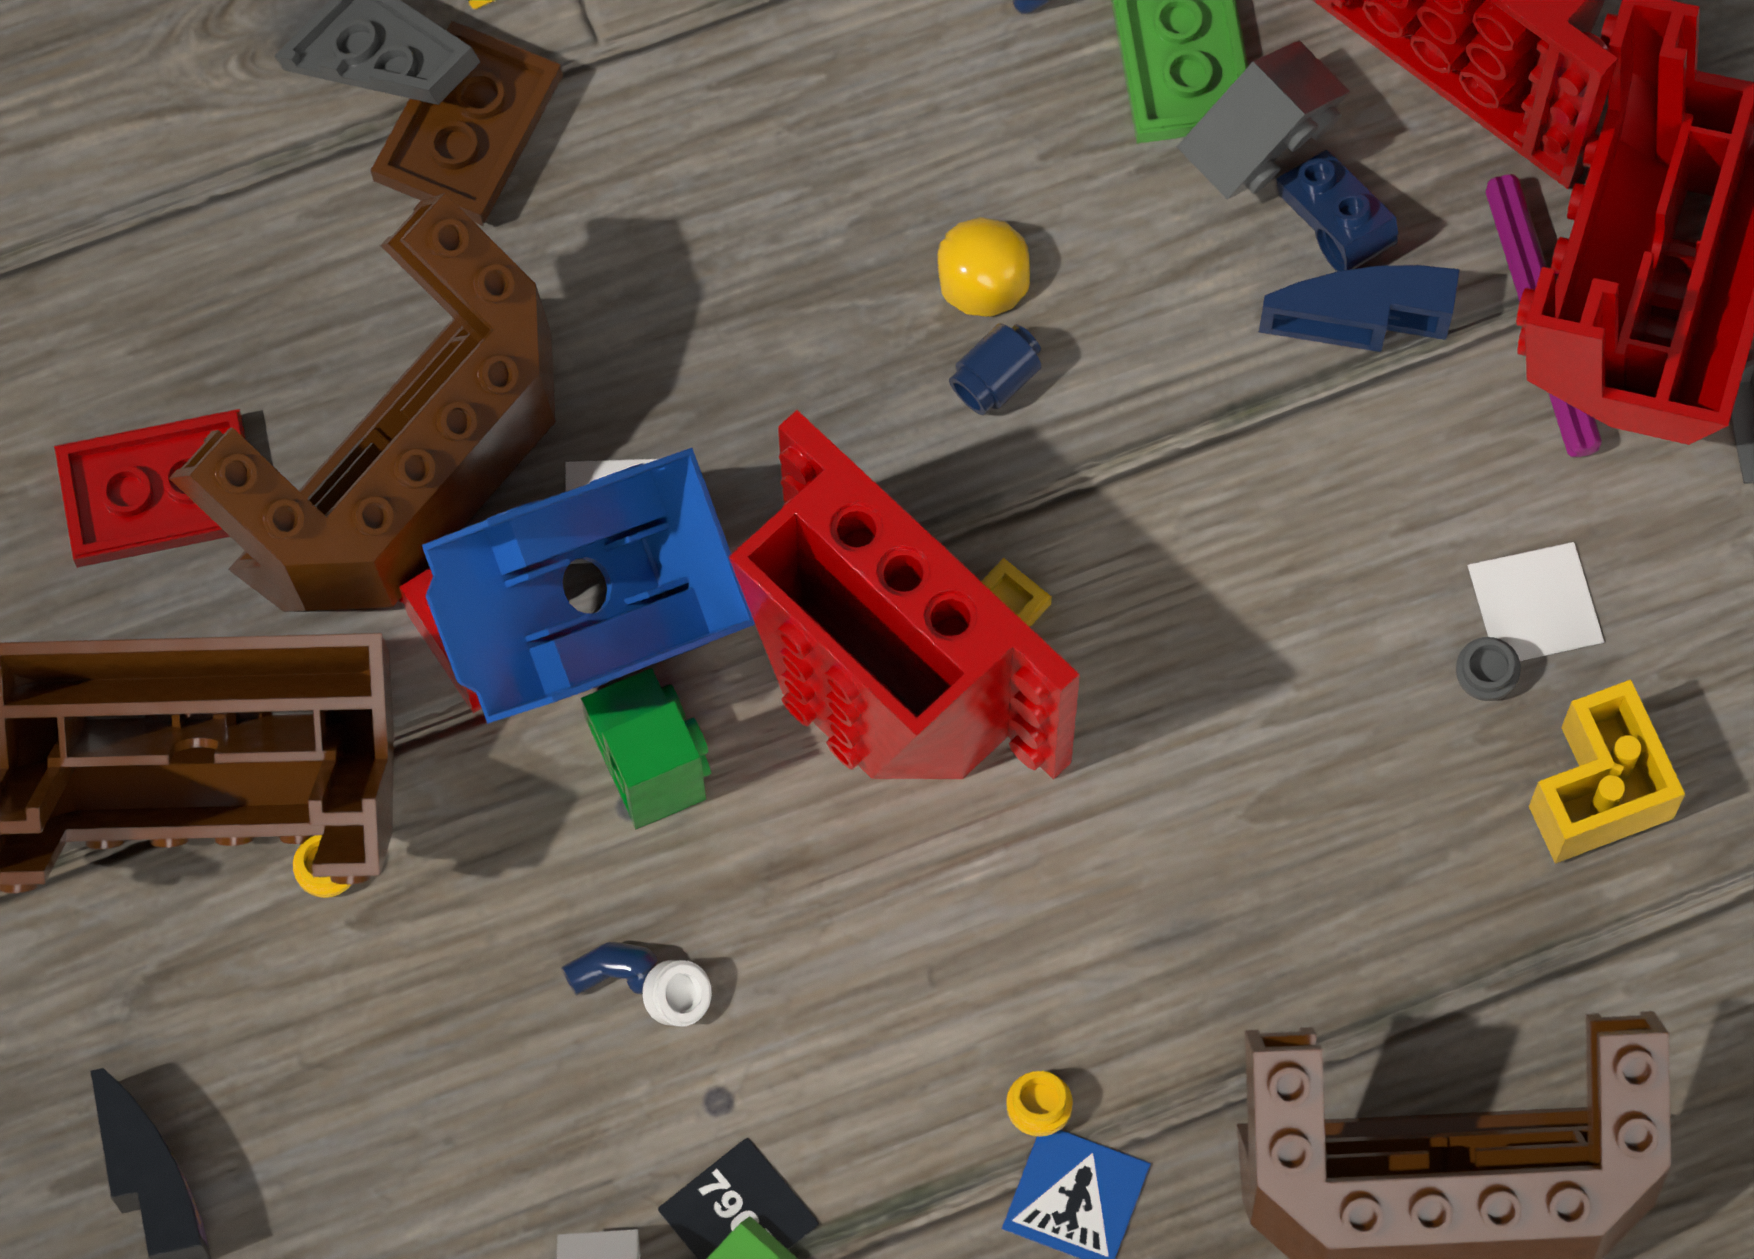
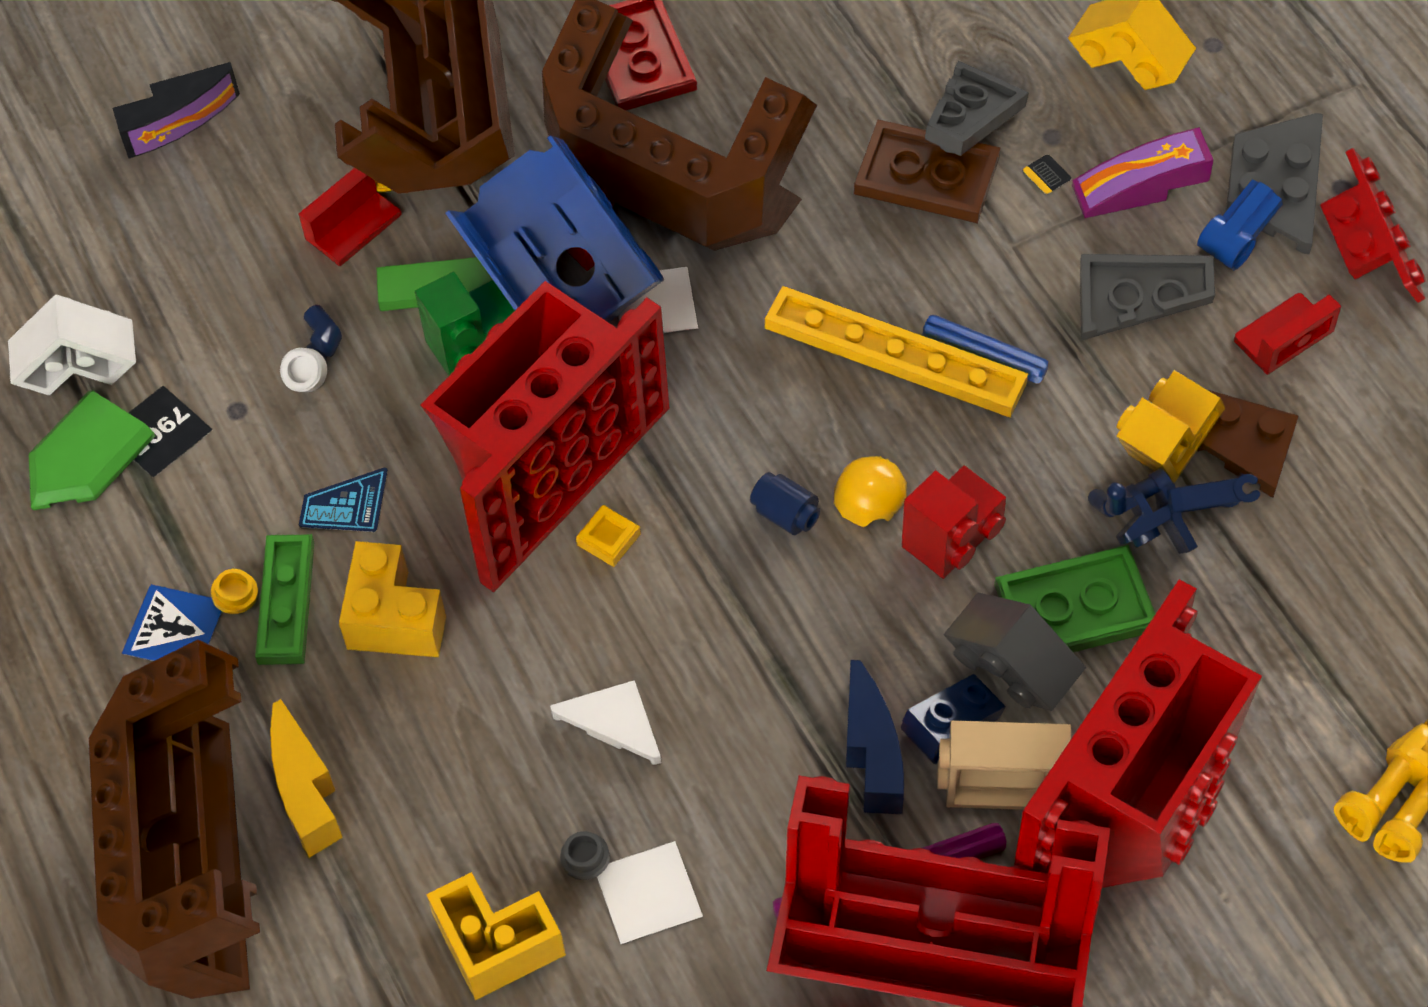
camera: 85 degrees right, 10 degrees down
none -> bright green tile [255,534,315,665]
none -> yellow slope [270,699,343,858]
none -> red panel [298,168,402,267]
none -> dark blue sticker [299,467,388,532]
none -> yellow brick [339,541,446,658]
none -> bright green tile [376,257,493,311]
none -> white tile [550,680,661,765]
none -> yellow plate [765,286,1028,418]
none -> red brick [902,465,1006,579]
none -> blue axle [922,315,1048,384]
none -> tan window [937,721,1071,810]

